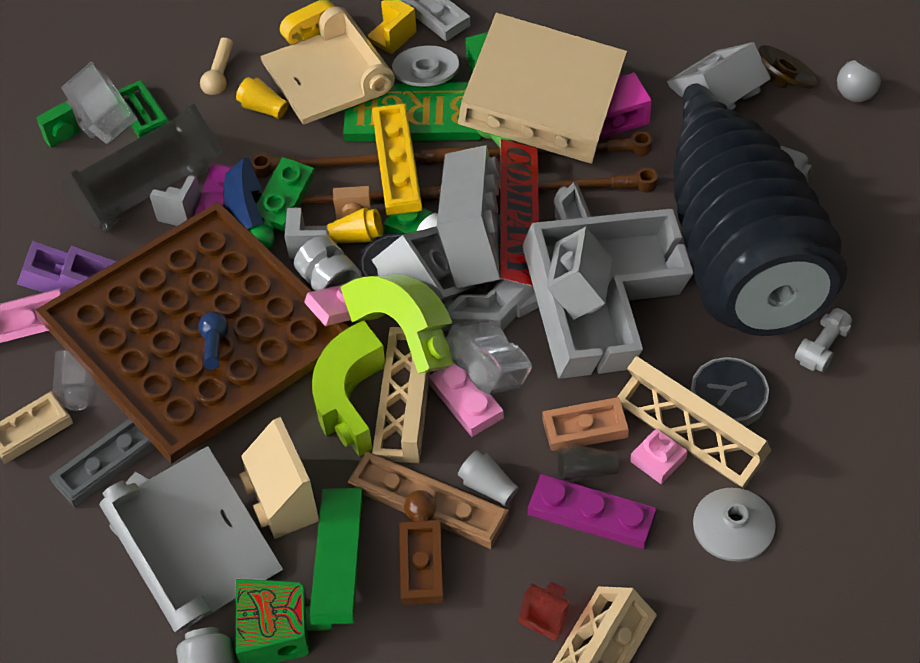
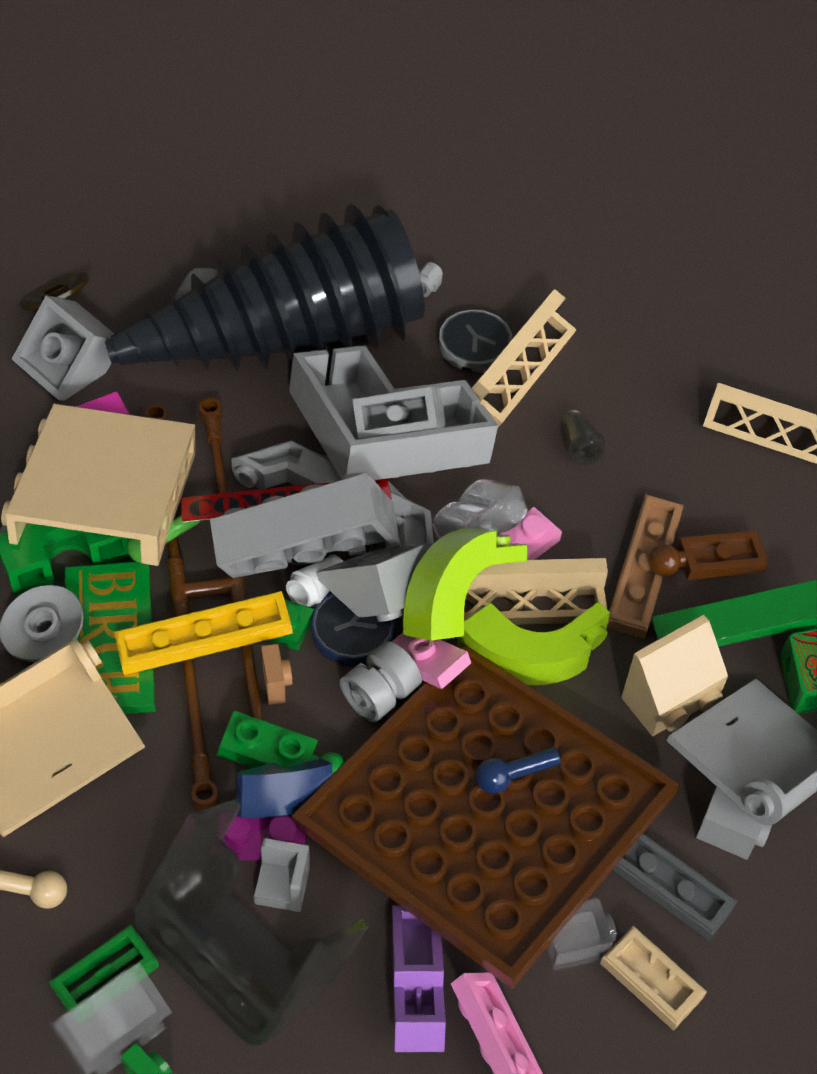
camera: 105 degrees left, 0 degrees up
yellow cone [236,77,289,119] -> none
light grey panel [285,208,330,259] -> none
yellow cone [327,207,383,244] -> none
light grey cone [458,450,519,506] -> none
clear red tile [518,582,570,641] -> none
magenta plate [528,474,656,550] -> none
nougat plate [543,397,629,452] -> none
bright pink tile [631,428,687,484] -> none
light grey dish [693,488,776,562] -> none
light grey piece [837,60,881,102] -> none

